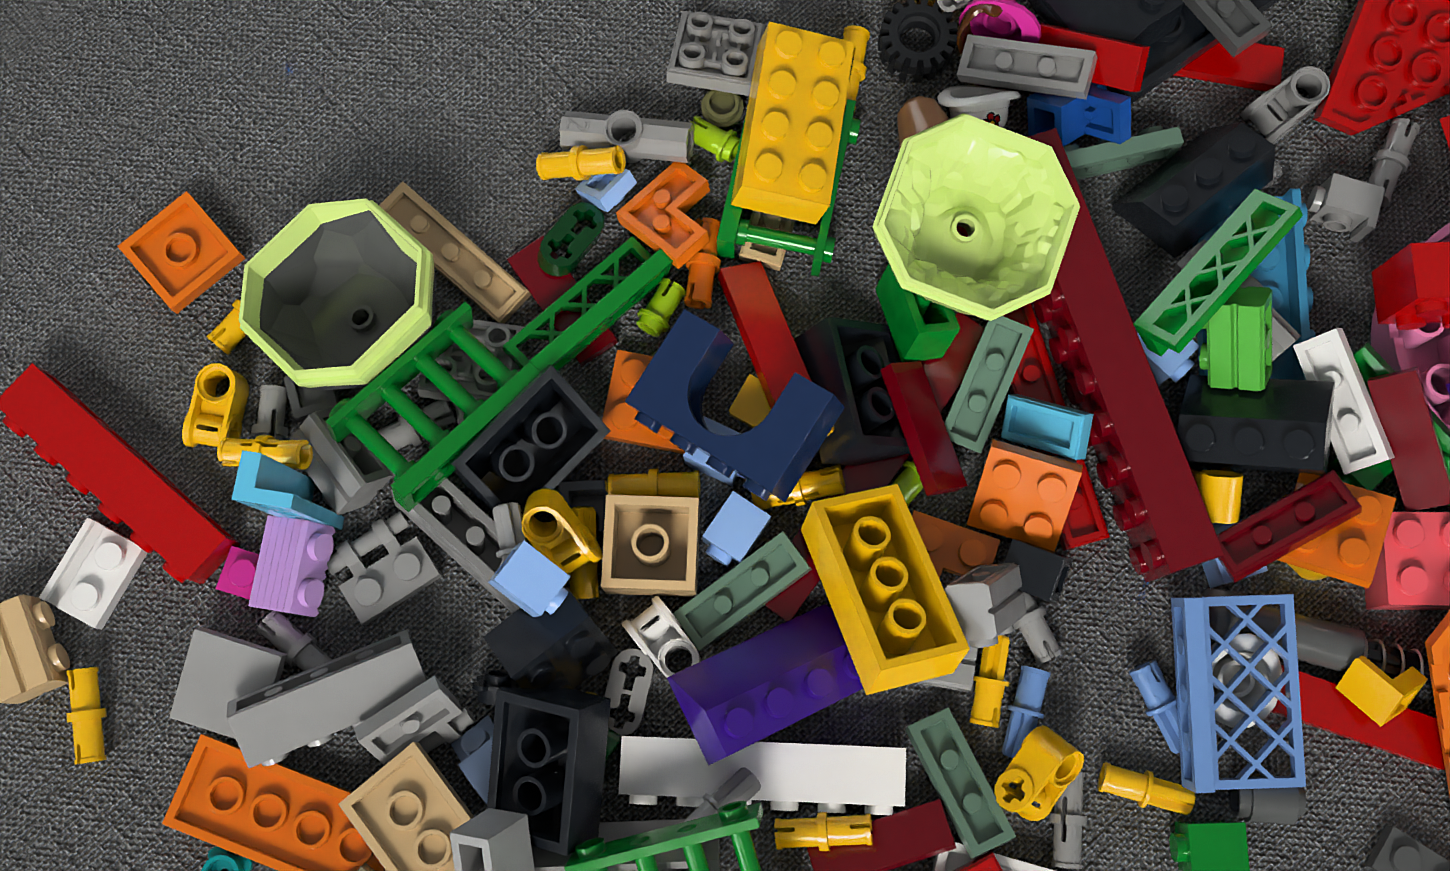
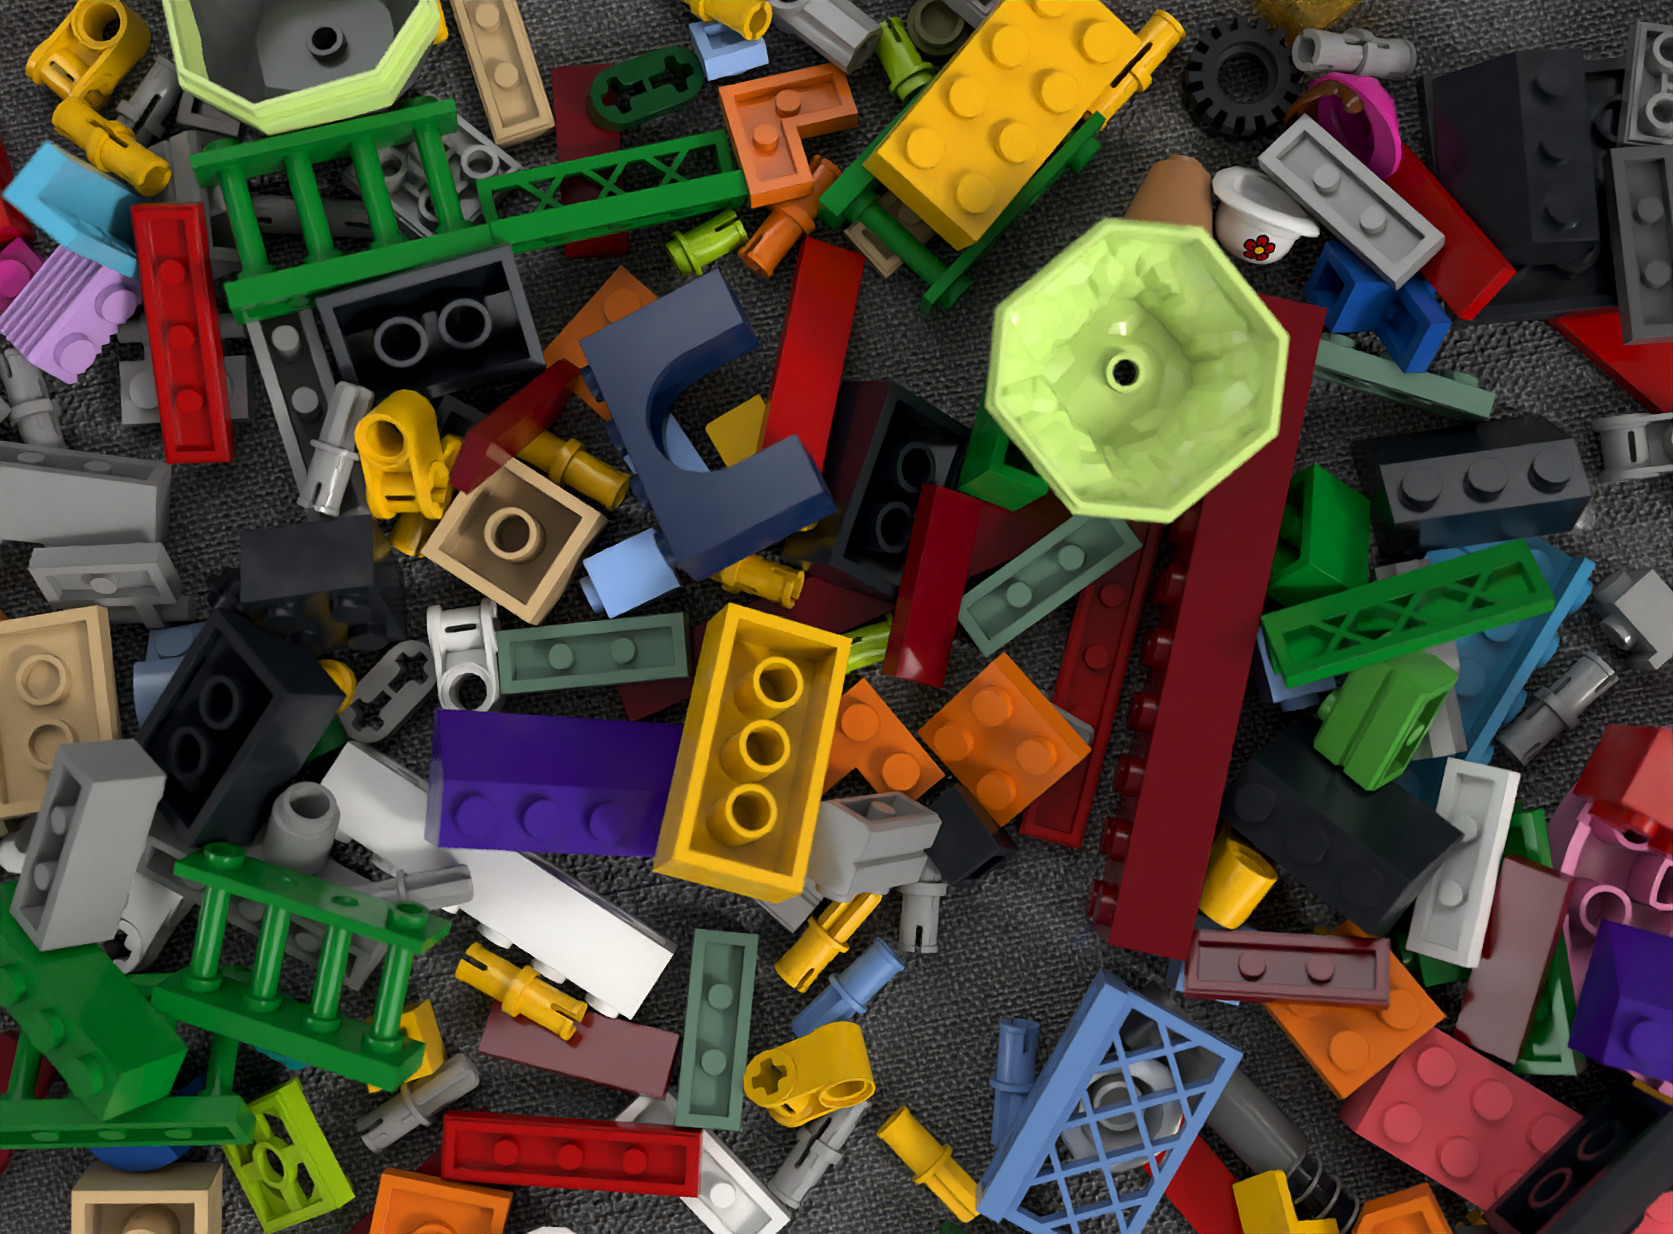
camera: 35 degrees right, 10 degrees up
light blue brick [488,540,571,617] -> none
medium azure tile [1001,394,1094,460] -> none
none -> red tile [130,202,236,464]
none -> light grey brick [262,782,340,876]
none -> dark red tile [448,358,581,495]
none -> green brick [1266,463,1371,608]
none -> light grey pin [1494,651,1619,768]

